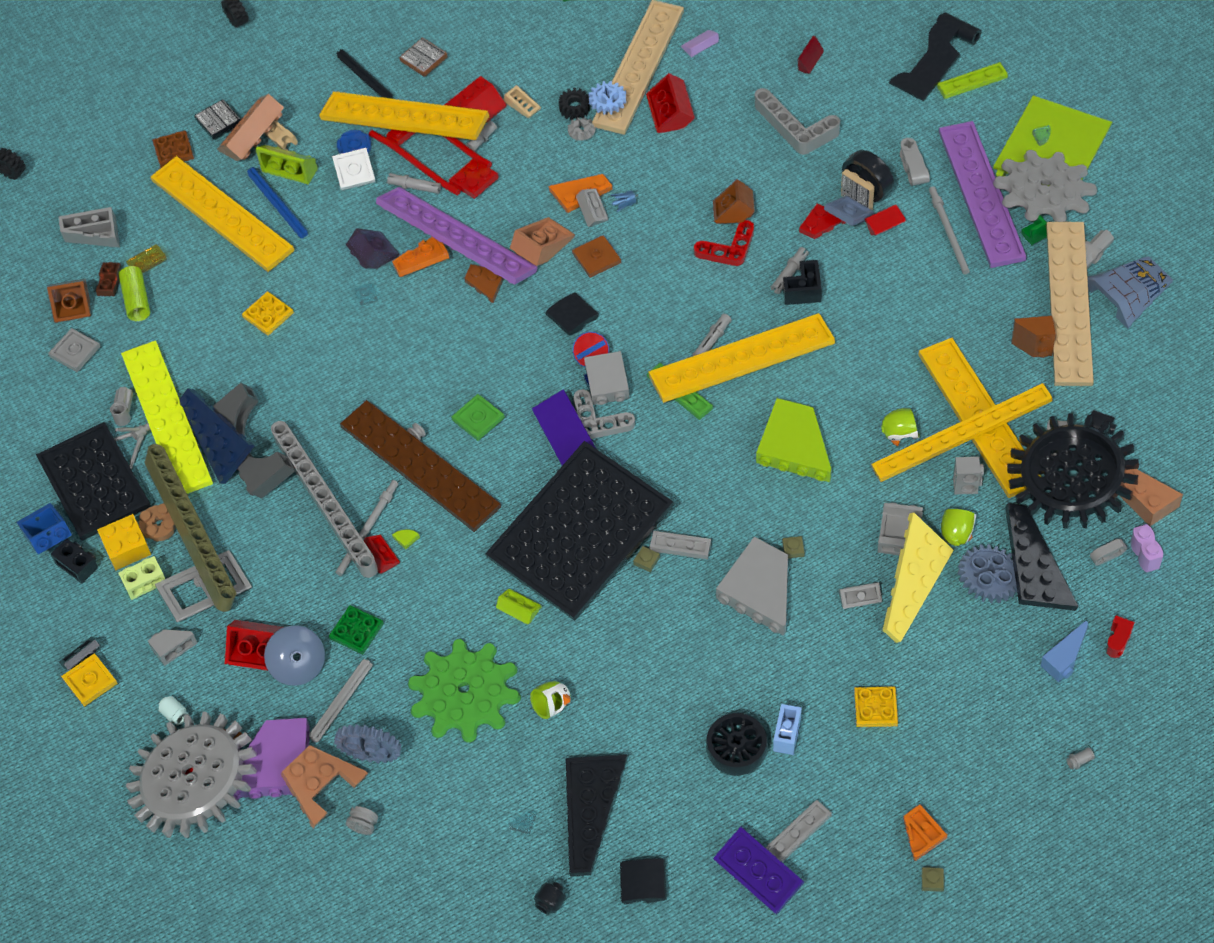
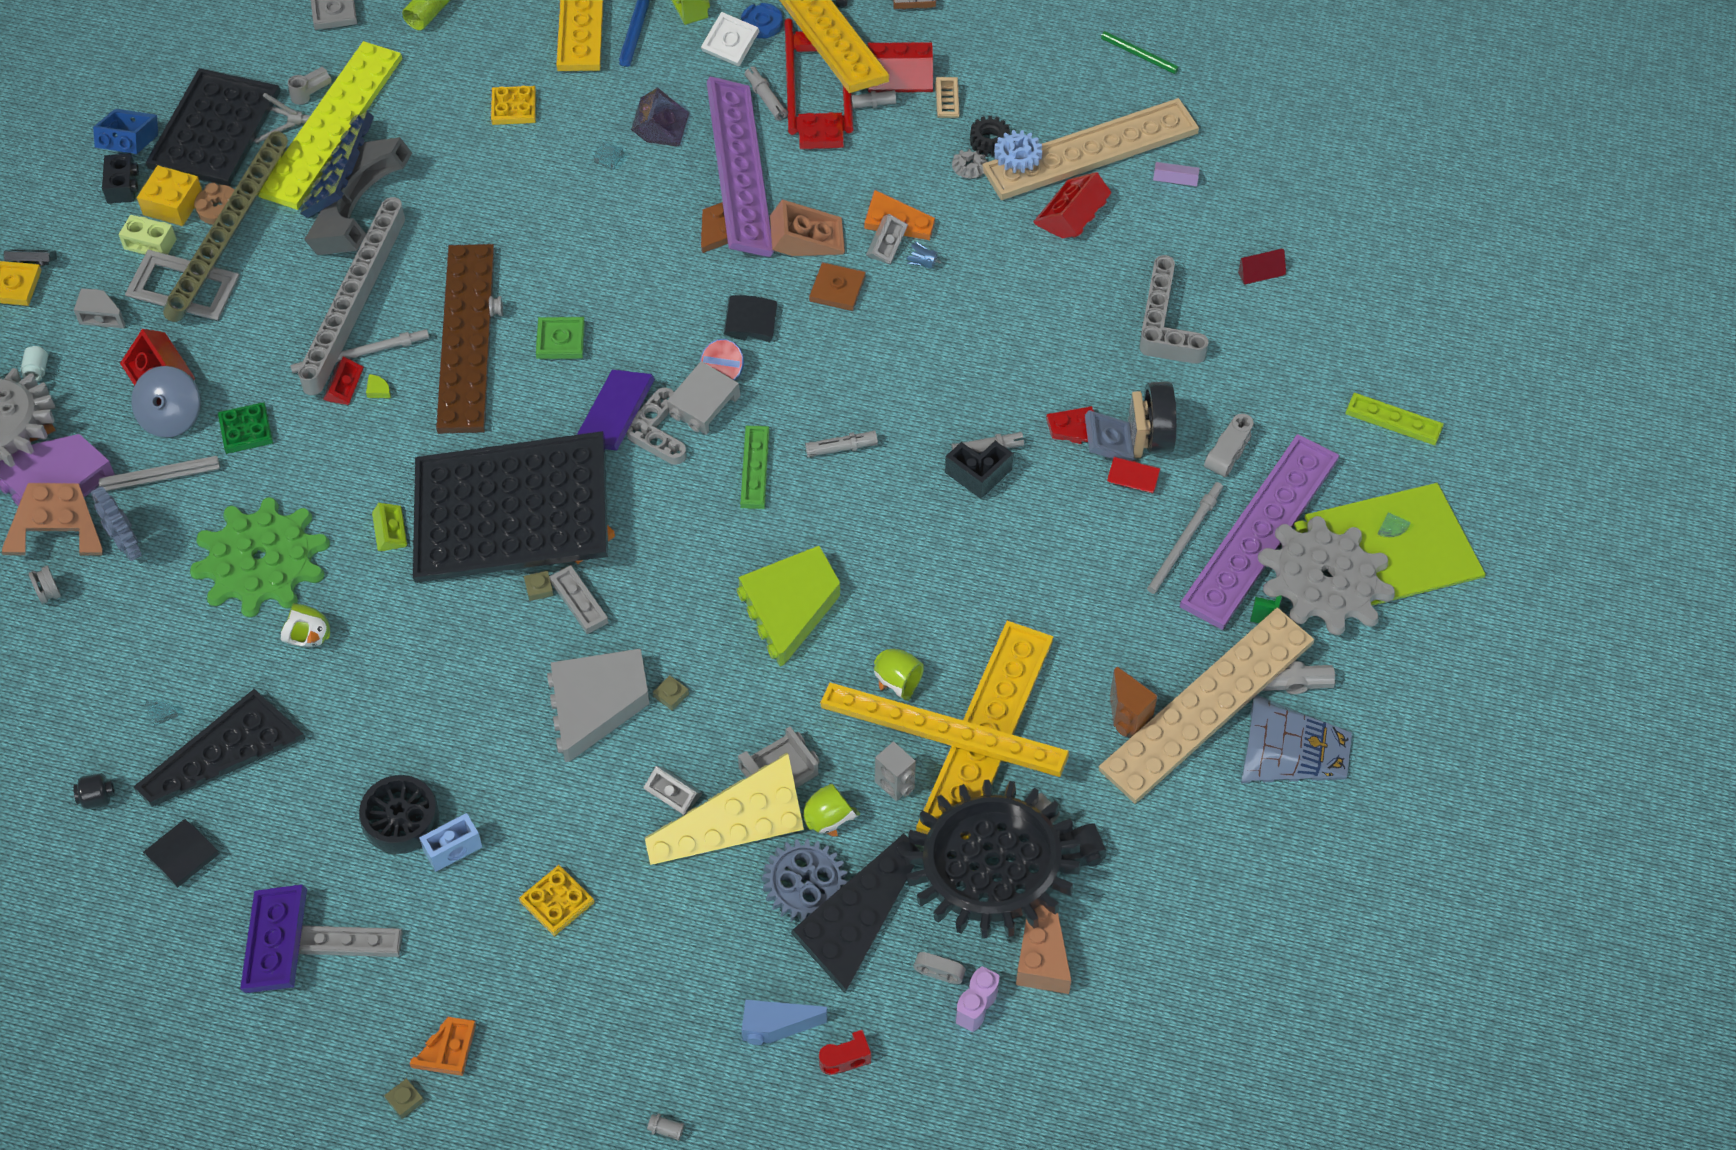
camera: 40 degrees right, 0 degrees up
orange wing [392,236,449,277] -> none
yellow plate [648,313,835,403] -> none
red beam [694,220,754,266] -> none
dark orange slope [713,179,755,224] -> none
black door [889,12,982,102] -> none

